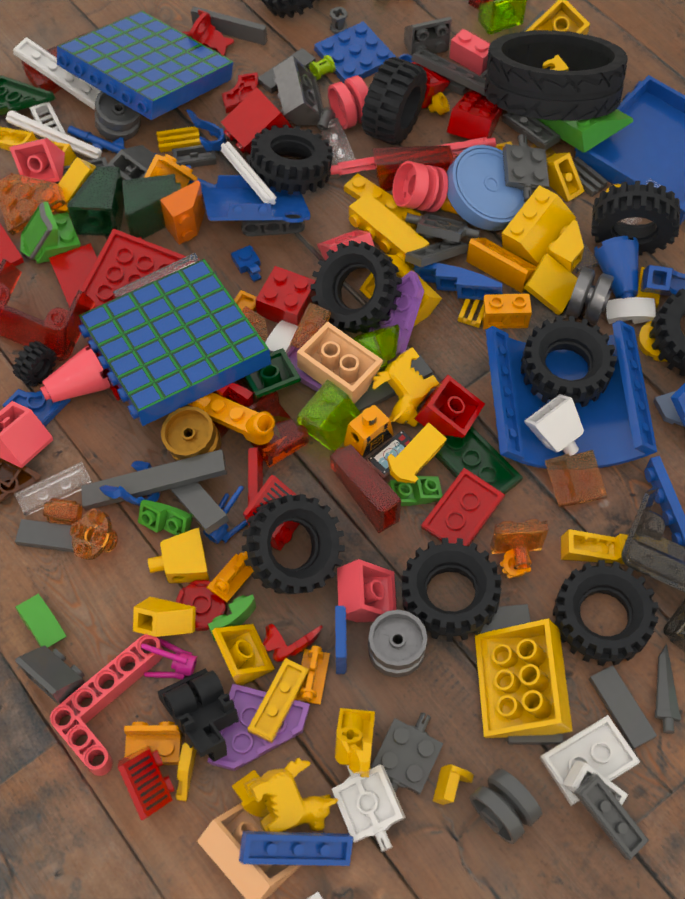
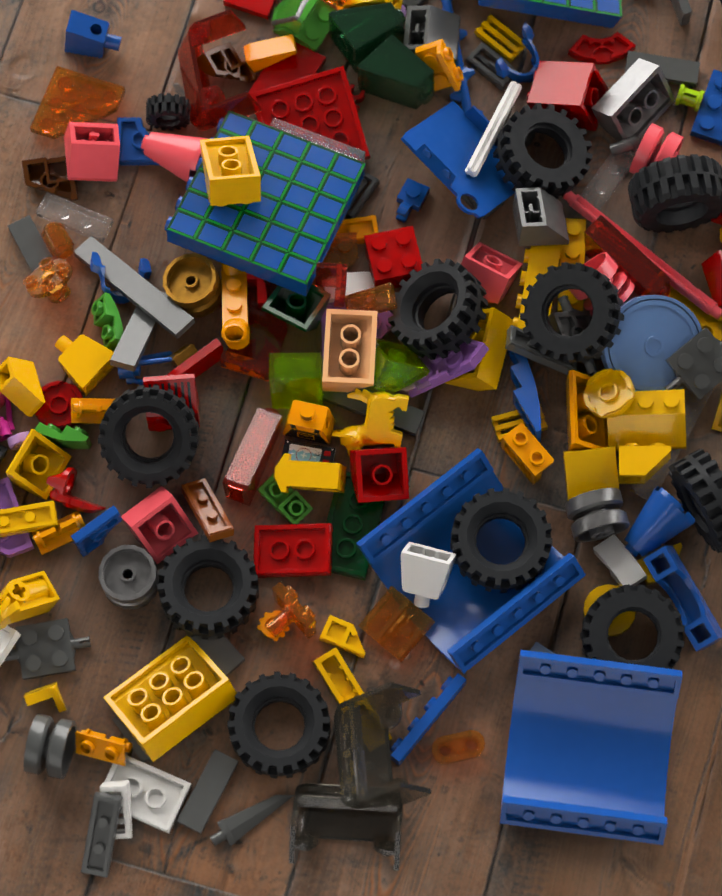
camera: 55 degrees right, 10 degrees up
orange slope [160,180,205,245] -> none
none -> lavender tile [7,431,30,450]
none -> light orange hinge [75,729,132,766]
none -> pearl gold tile [169,343,198,366]
none -> dark orange tile [181,478,234,542]
none -> reddish brown slope [193,42,258,82]
none -> yellow slope [200,136,261,207]
none -> light orange slope [244,34,297,73]
none -> clear red panel [315,262,347,307]
none -> yellow tile [319,615,366,659]
none -> dark grey slope [512,187,569,246]
none -> black tyre [520,262,624,364]
none -> yellow tile [583,368,635,418]

